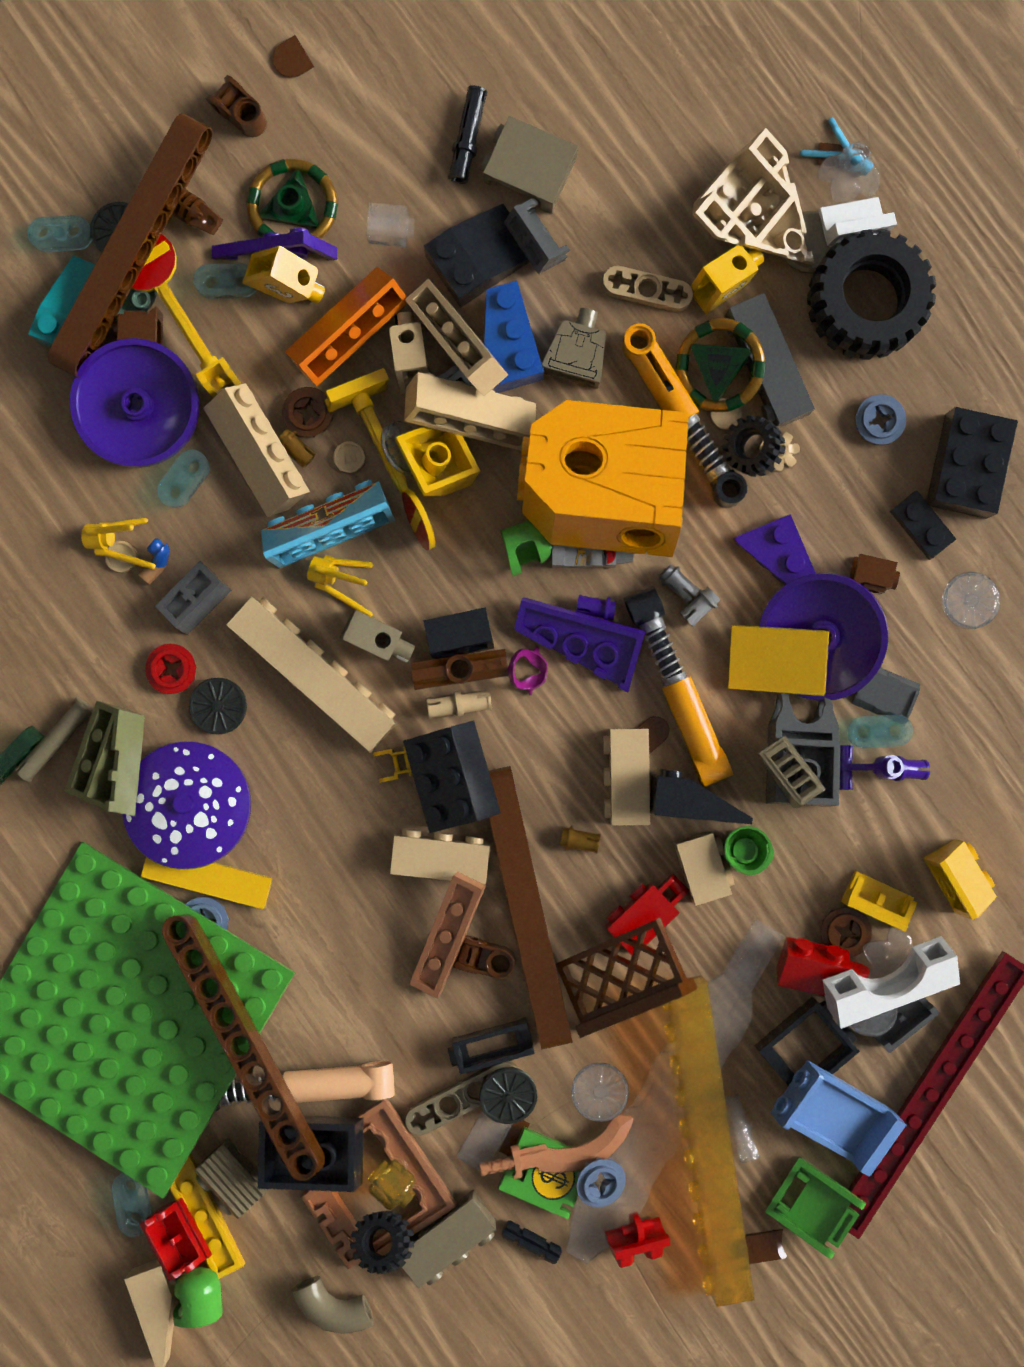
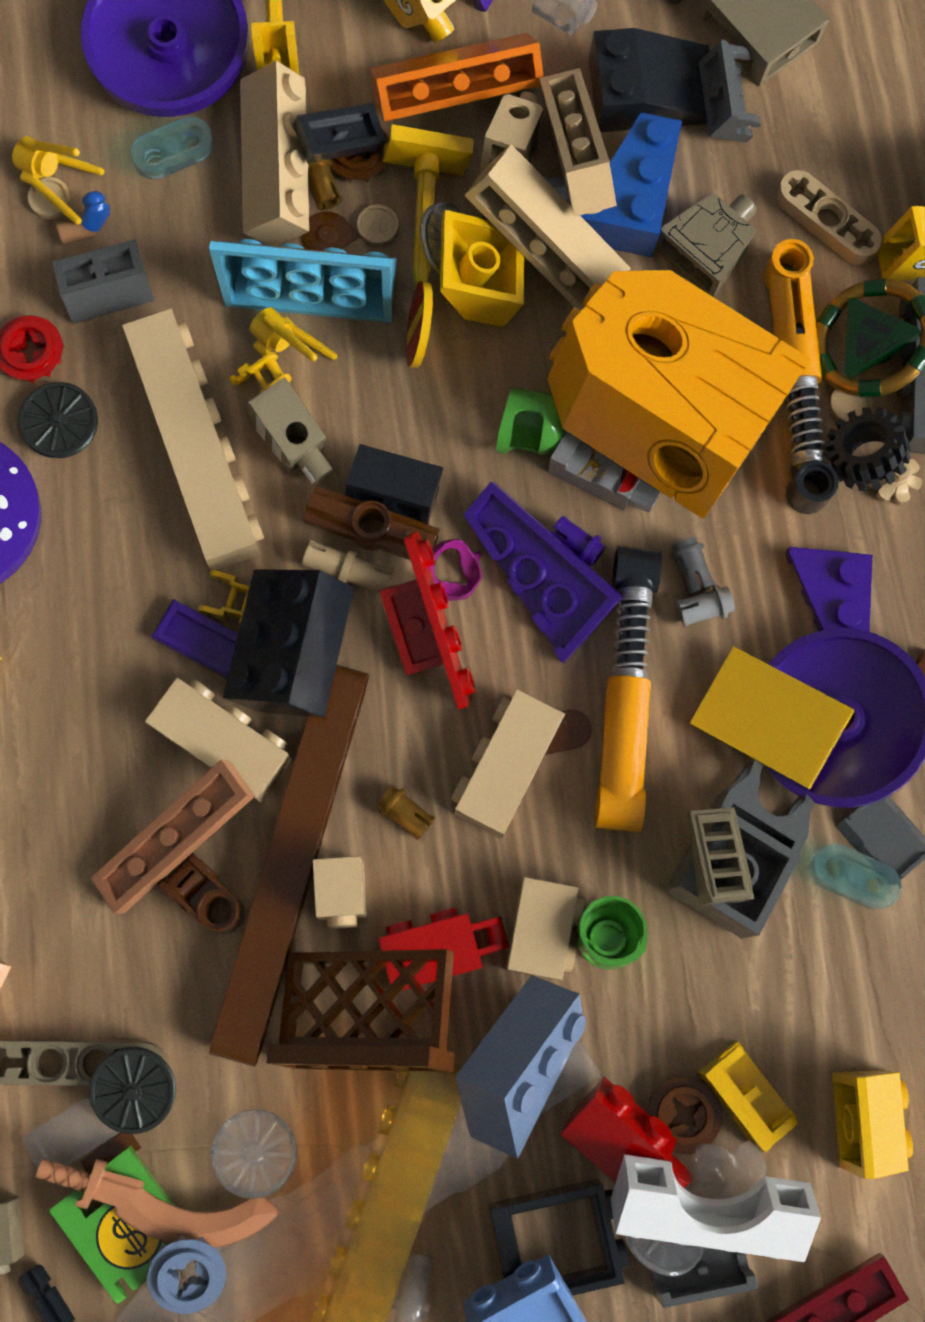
camera: 20 degrees right, 10 degrees down
black window [448,1017,535,1075] -> none
black slope [650,769,753,825] -> none
dark purple pin [839,745,930,790] -> none
none -> dark purple tile [151,599,238,679]
none -> yellow piece [229,352,292,409]
none -> black plate [293,103,387,163]
none -> reddish brown piece [302,211,359,250]
none -> tan brick [313,856,367,929]
none -> red bracket [379,532,476,709]
none -> sand blue wedge [455,975,586,1159]

